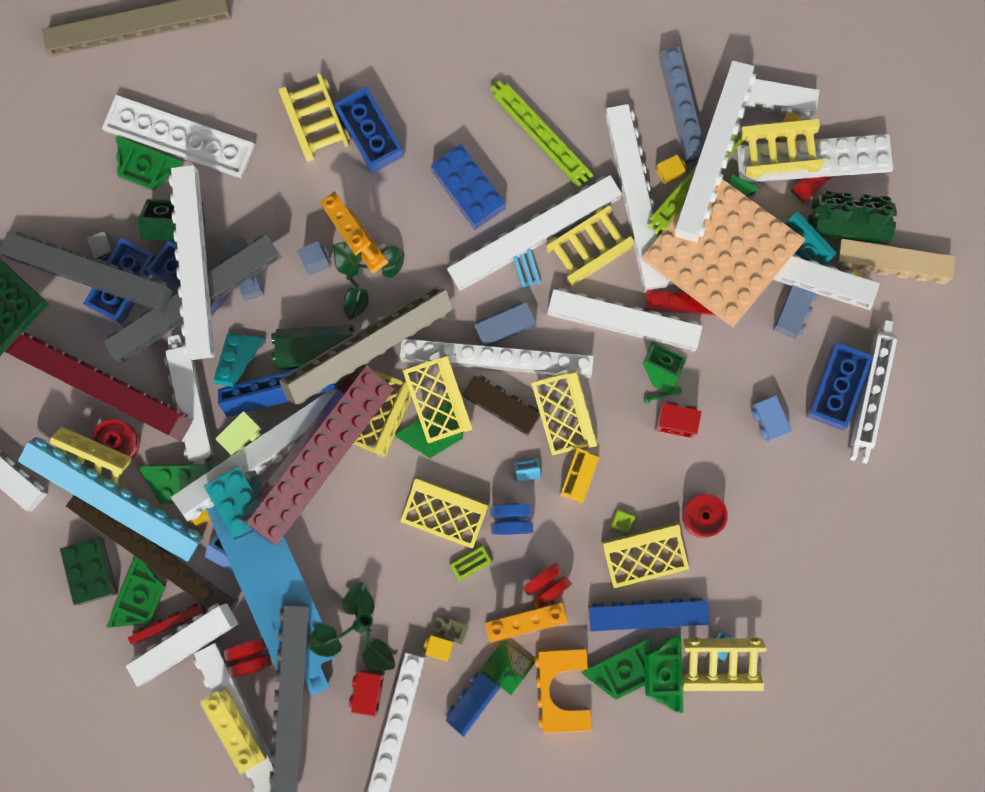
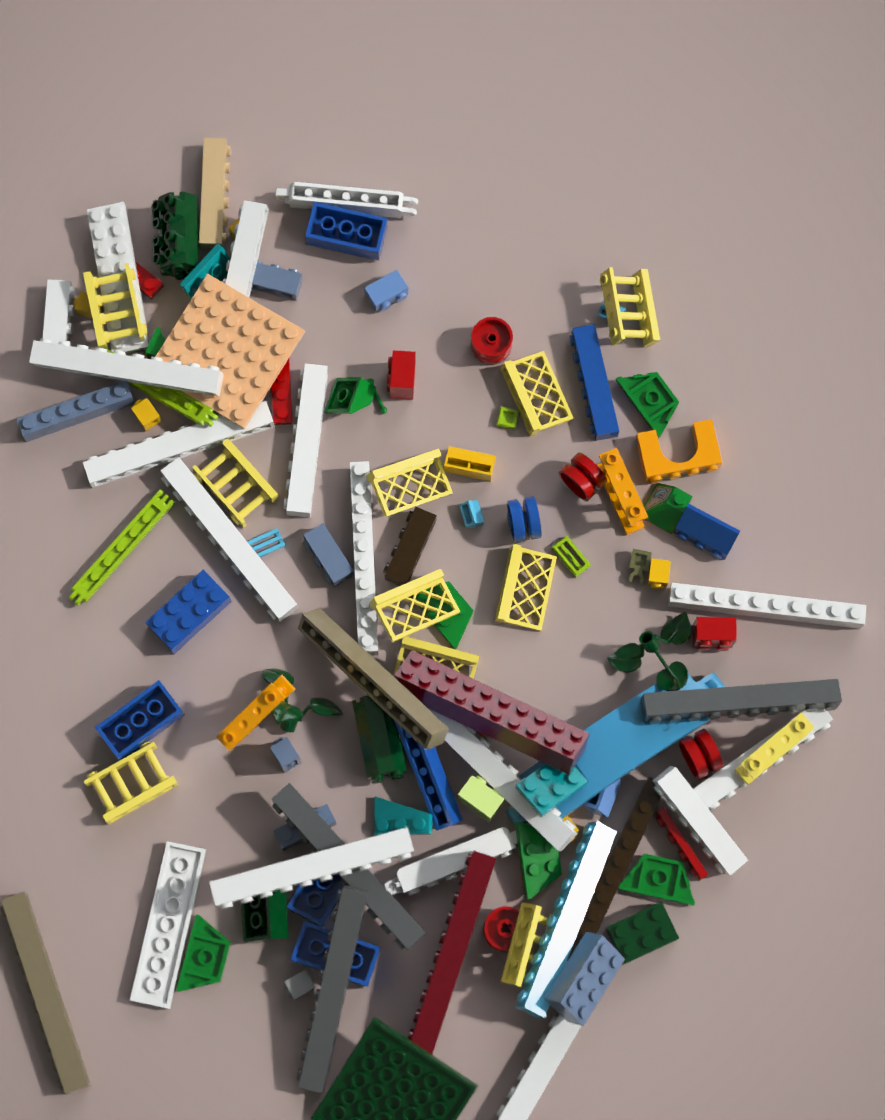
camera: 105 degrees left, 5 degrees down
green wing [644,636,683,713] -> none
none -> sand blue brick [544,932,625,1026]

